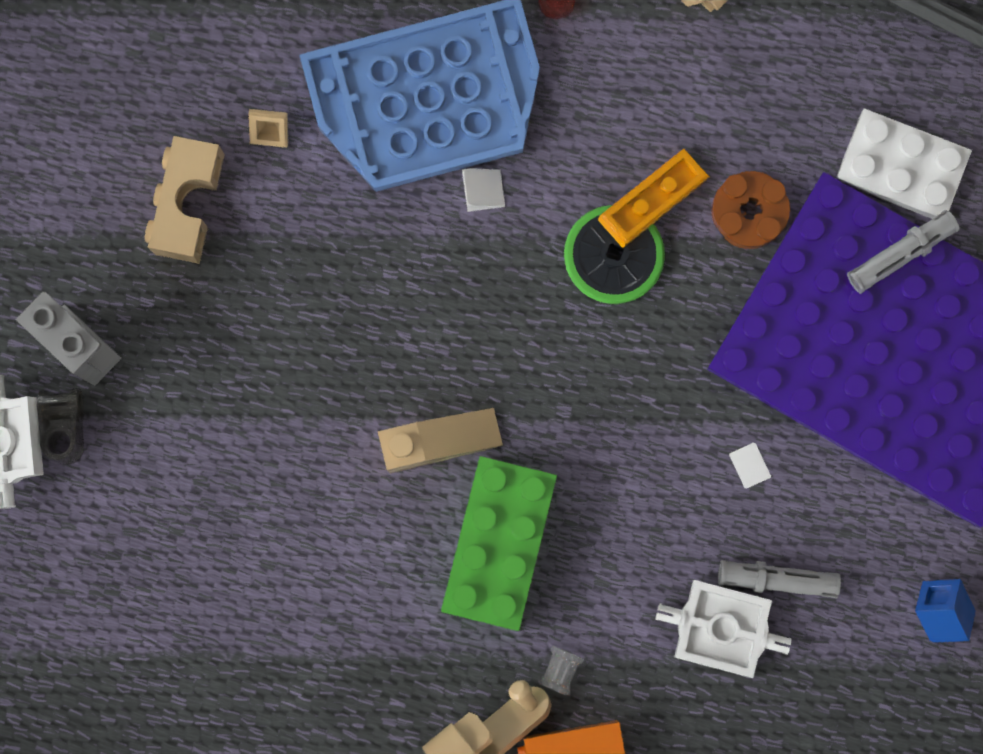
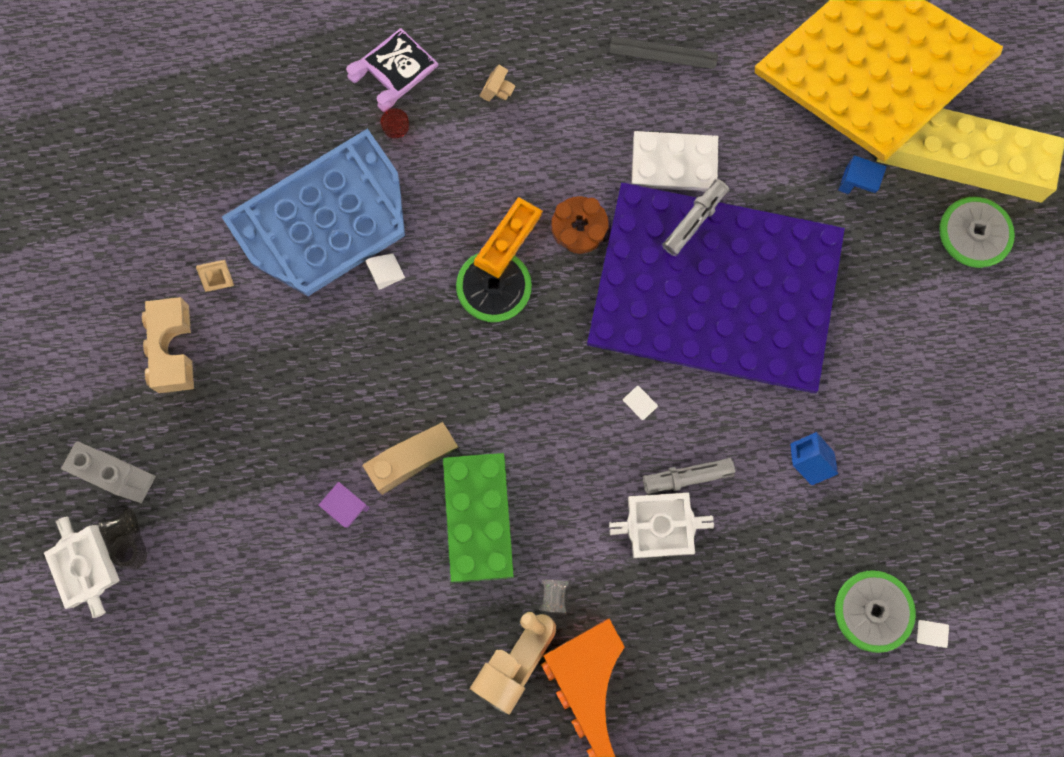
camera: 25 degrees left, 5 degrees down
none -> medium lavender panel [318,482,370,528]

